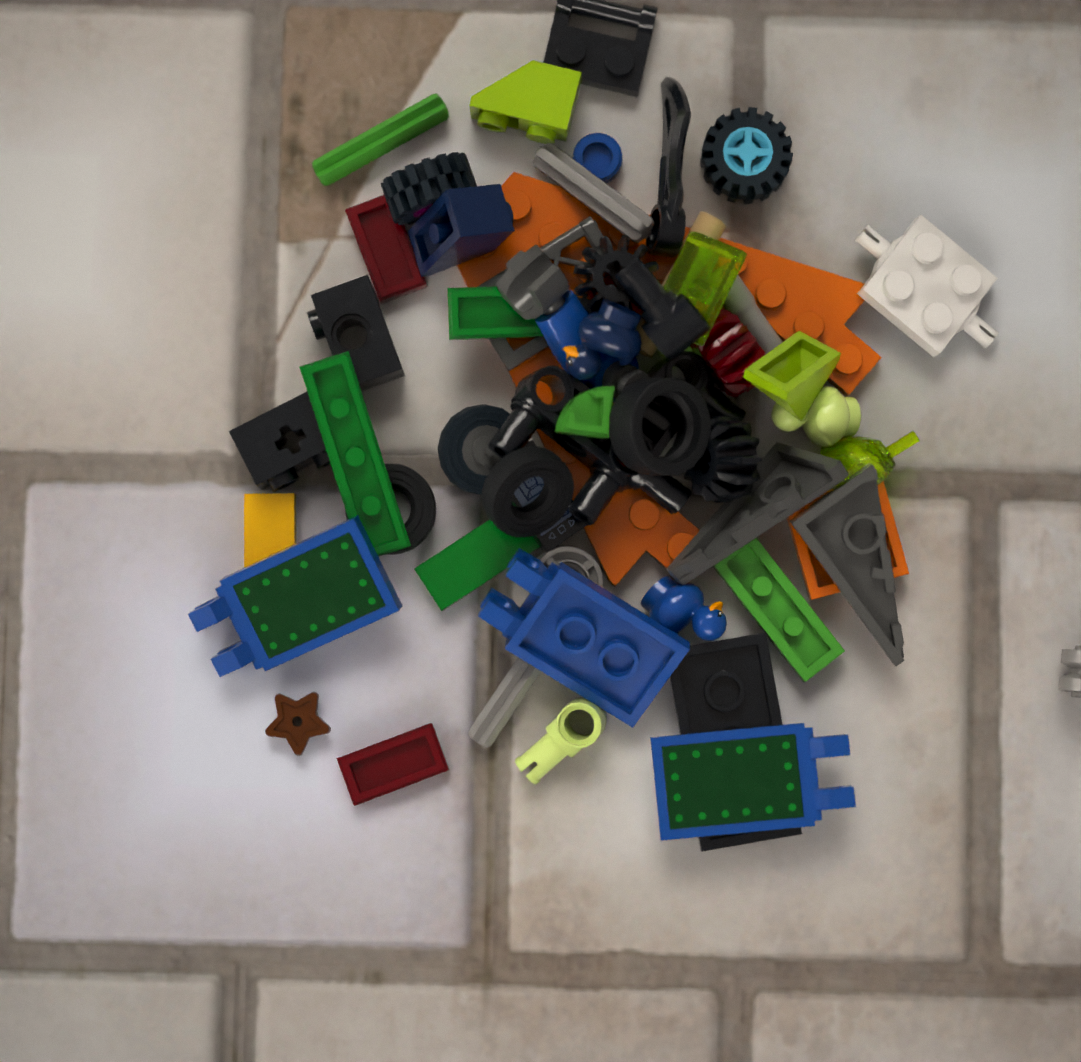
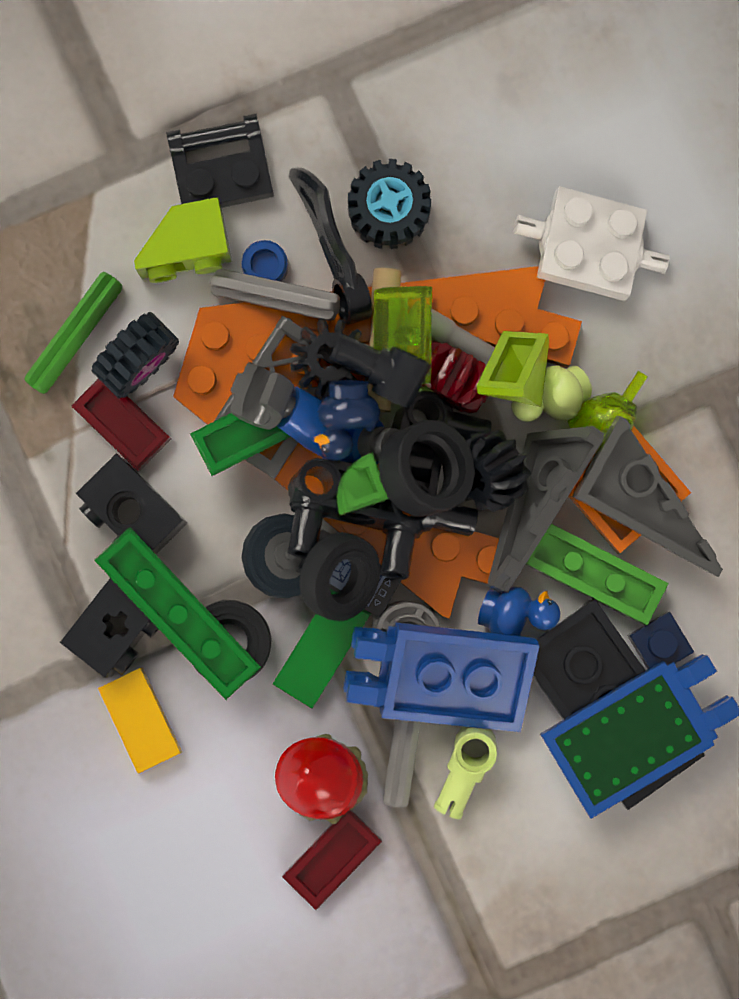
camera: 30 degrees left, 0 degrees up
tile [188,515,403,677] -> none
reddish brown plate [265,692,331,756] -> none
dark blue slope [408,184,515,277] -> none
none -> red hair [275,734,368,824]
none -> dark blue plate [627,612,694,670]

